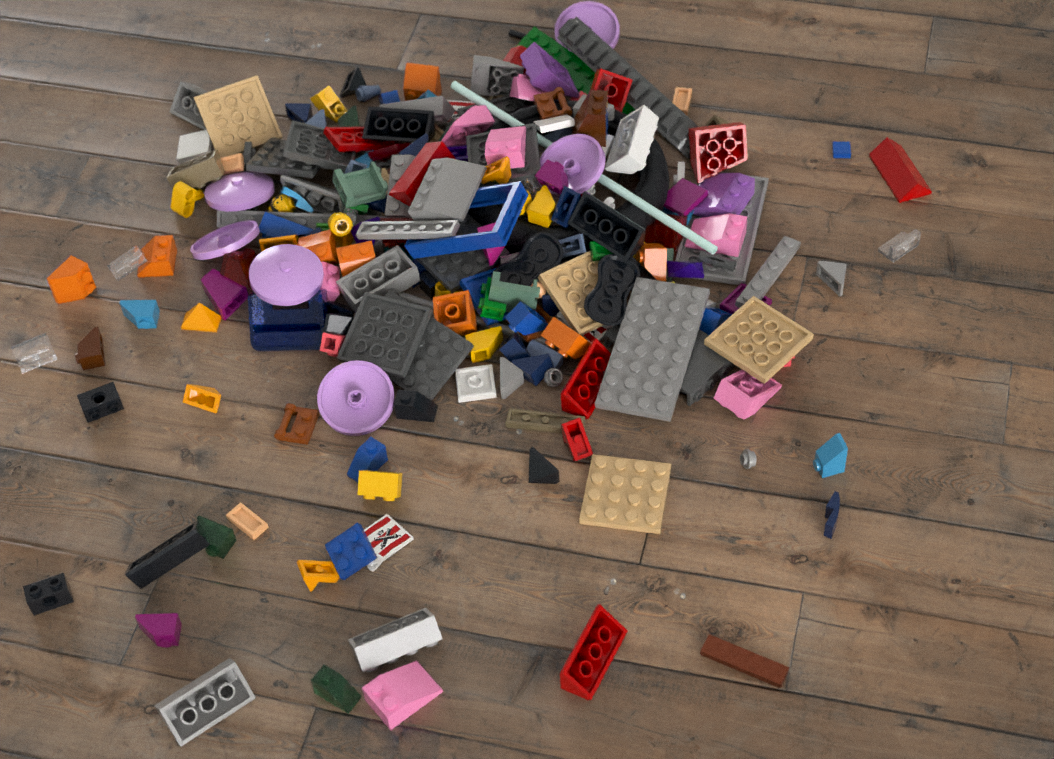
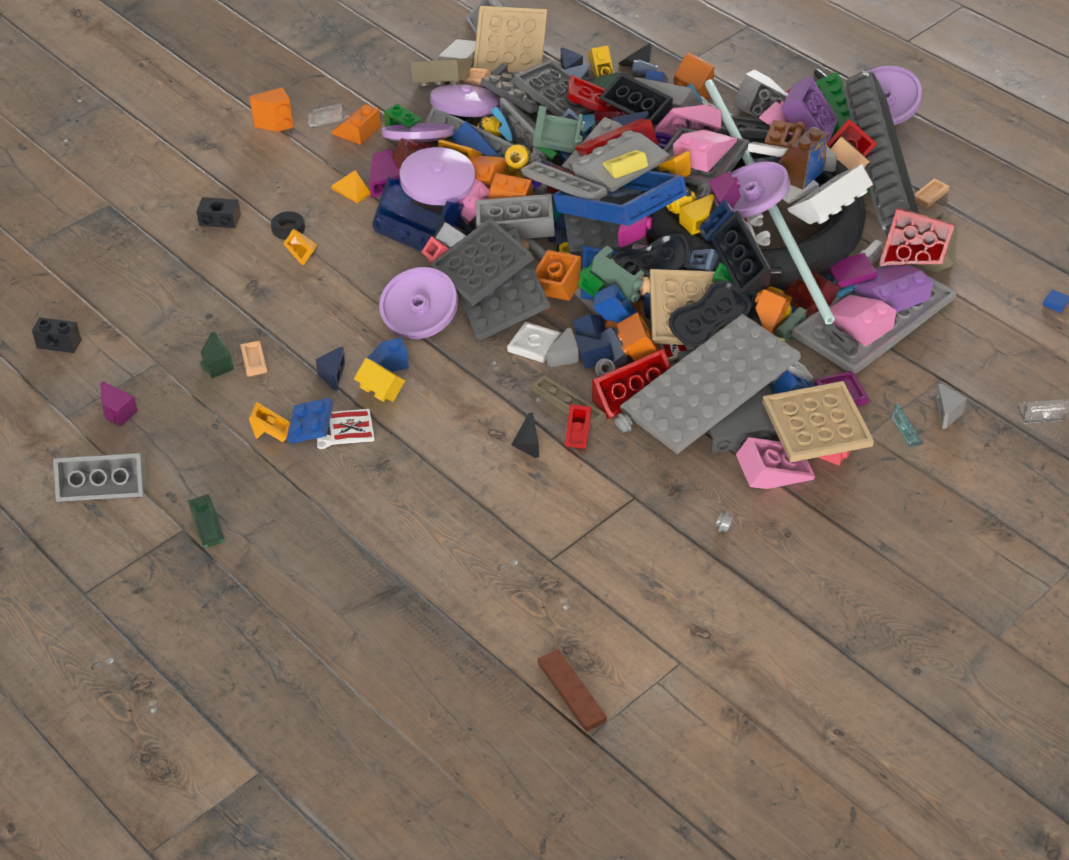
camera: 30 degrees right, 5 degrees down
clear panel [11,333,58,374] -> none
reddish brown slope [75,327,105,371] -> none
dark azure slope [119,300,160,329] -> none
black slope [125,520,210,589] -> none
yellow beam [171,181,205,218] -> none
dark orange plate [274,403,319,445] -> none
slope [348,608,443,672] -> none
bright pink slope [362,661,443,730] -> none
black slope [394,389,438,422] -> none
yellow slope [465,326,503,364] -> none
red slope [559,604,628,700] -> none
tan plate [579,454,671,534] -> none
dark purple slope [667,261,705,278] -> none
light grey plate [735,236,801,308] -> none
dark azure slope [813,433,848,478] -> none
dark blue slope [824,491,840,539] -> none
none -> black tyre [271,211,305,240]
none -> dark blue slope [315,347,346,390]
none -> green bracket [384,104,421,129]
none -> light yellow slope [603,150,648,178]
none -> light grey plate [614,413,633,433]
none -> light nougat tile [831,137,870,169]
none -> clear light blue slope [892,403,924,447]

